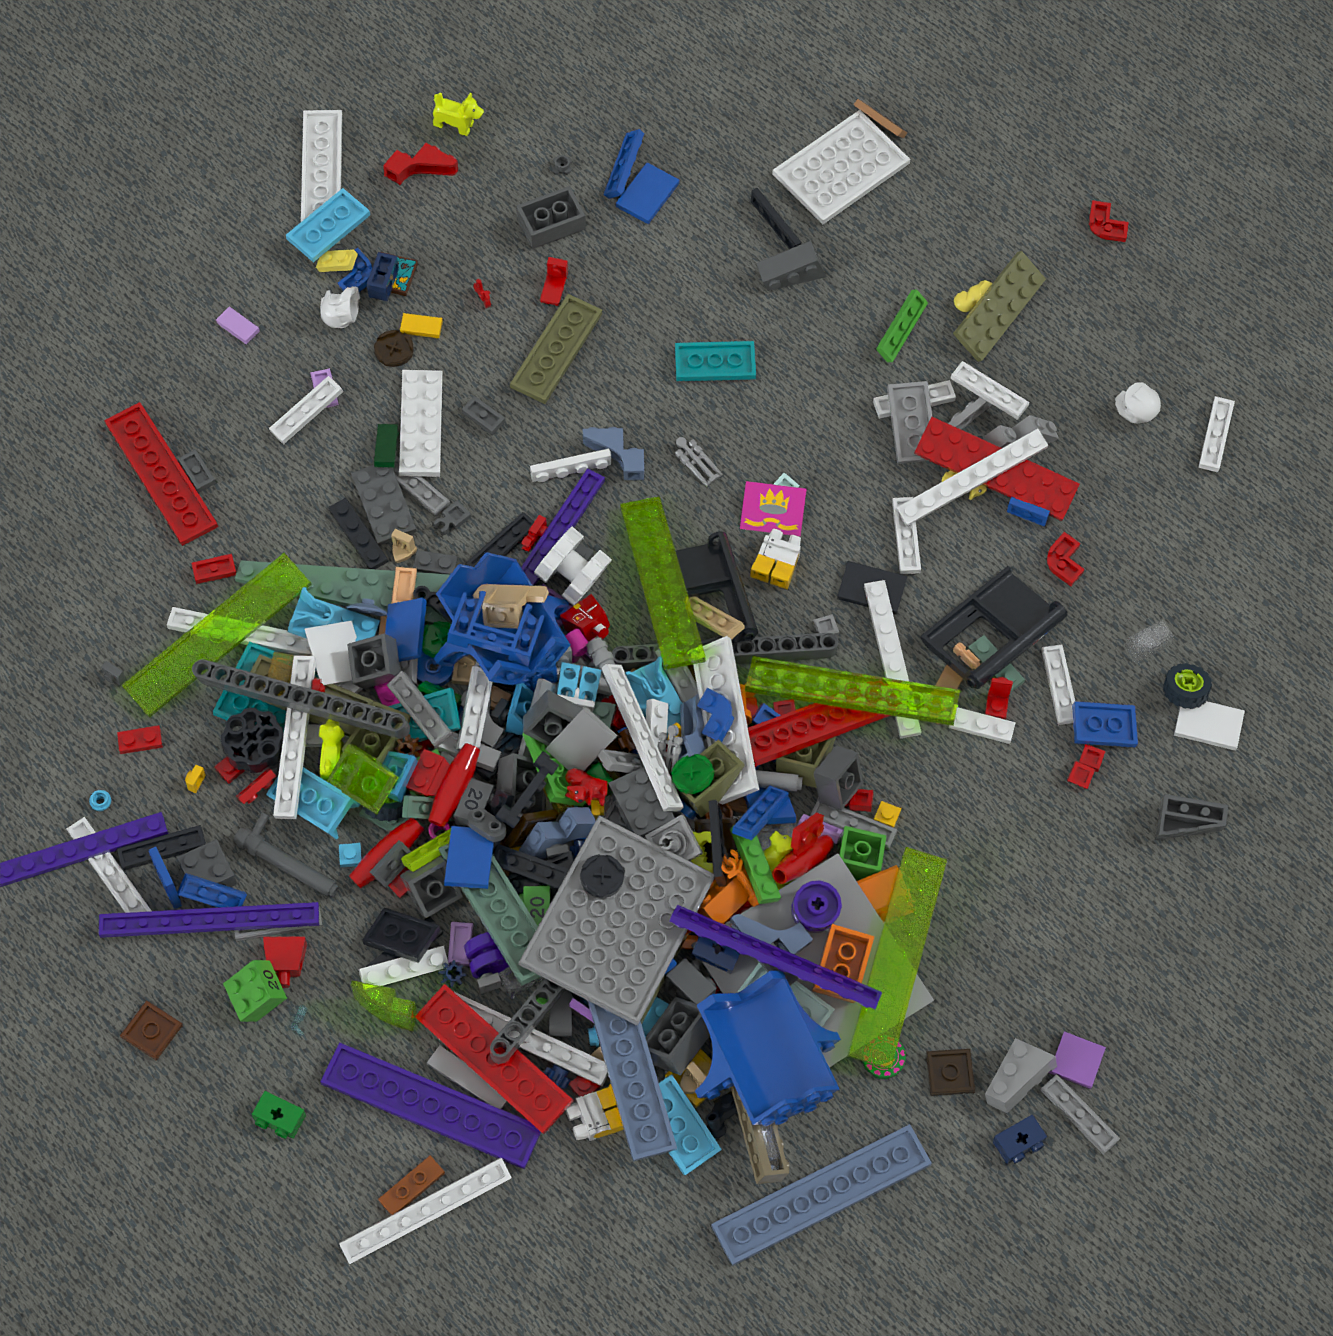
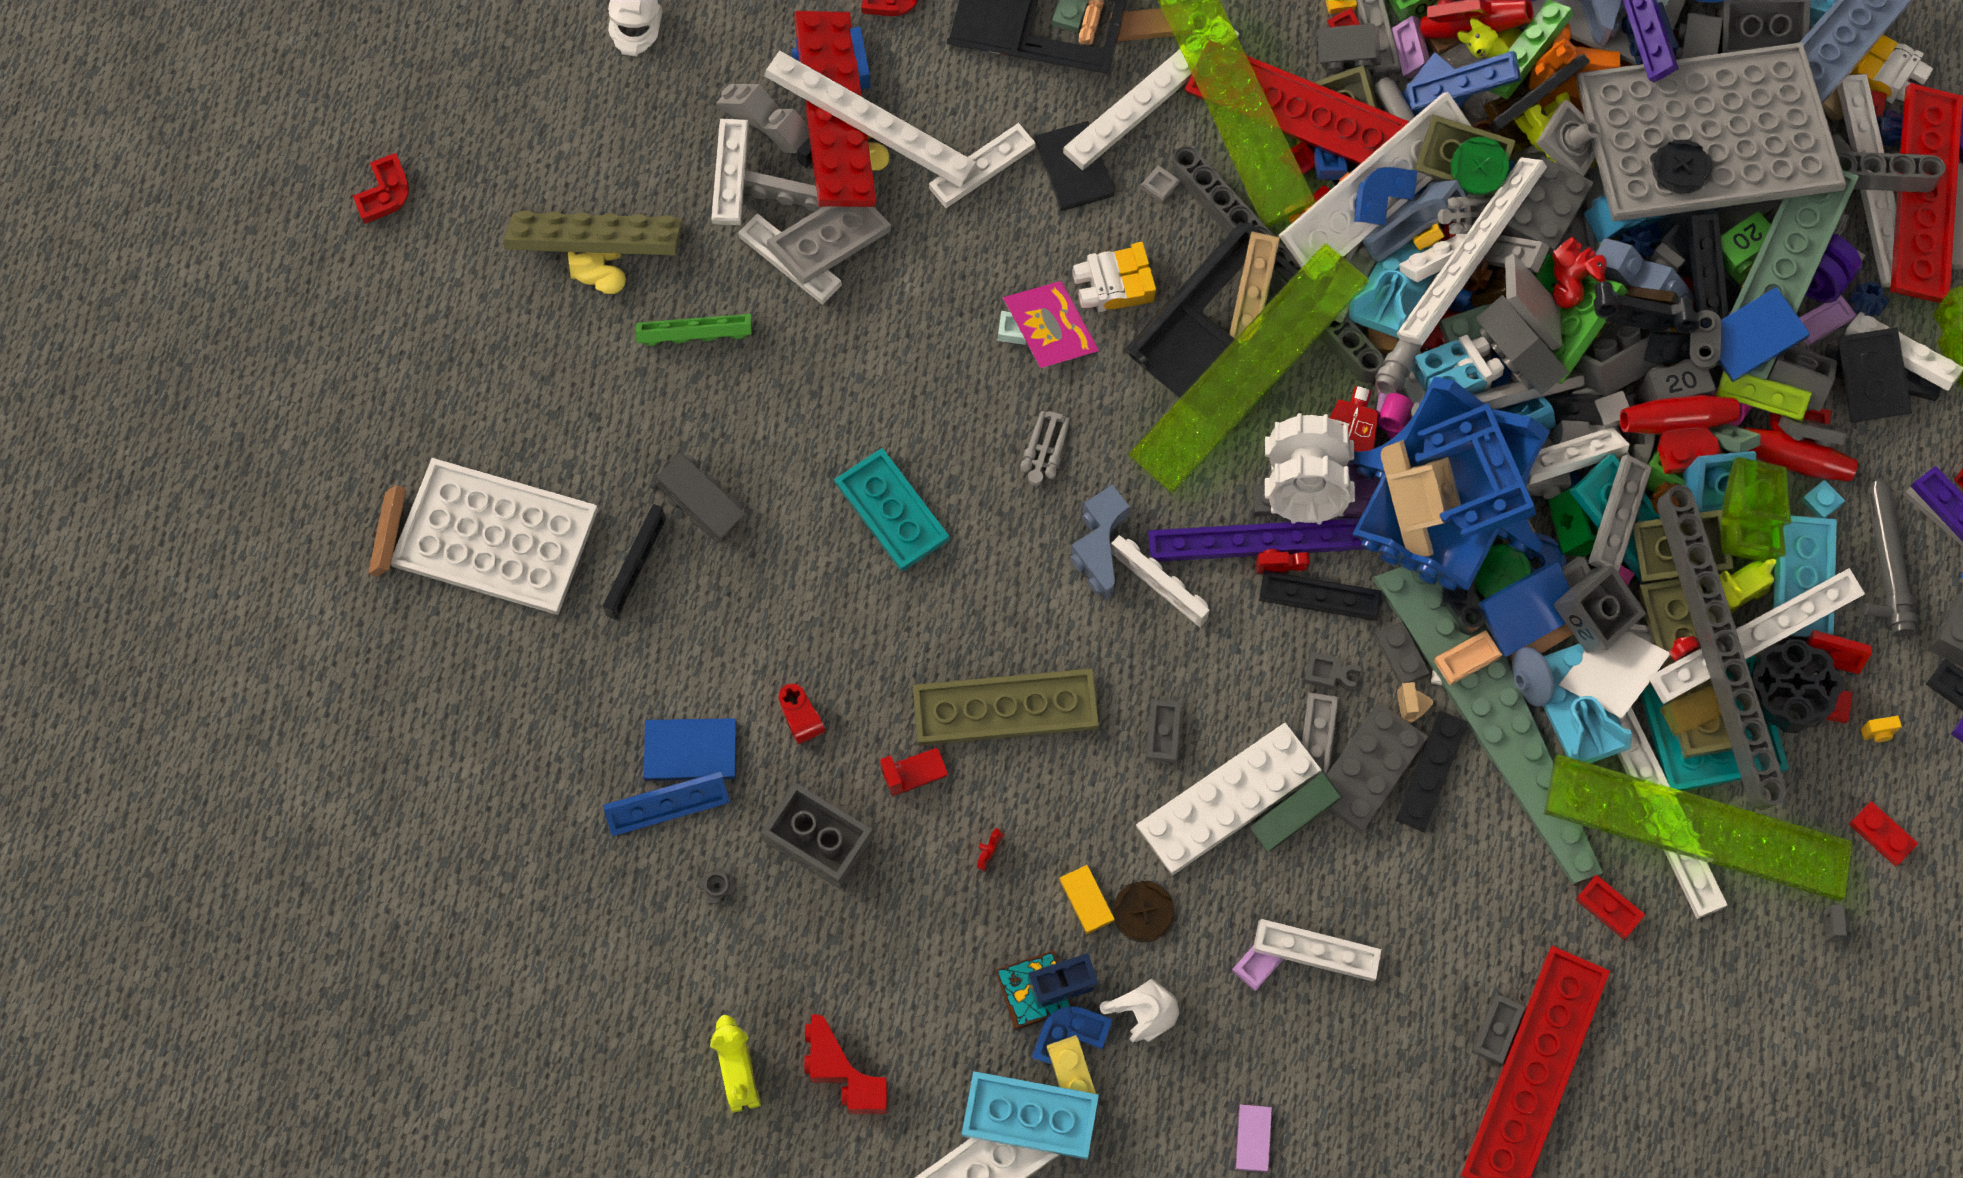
camera: 120 degrees left, 5 degrees up
none -> red piece [778,683,826,745]

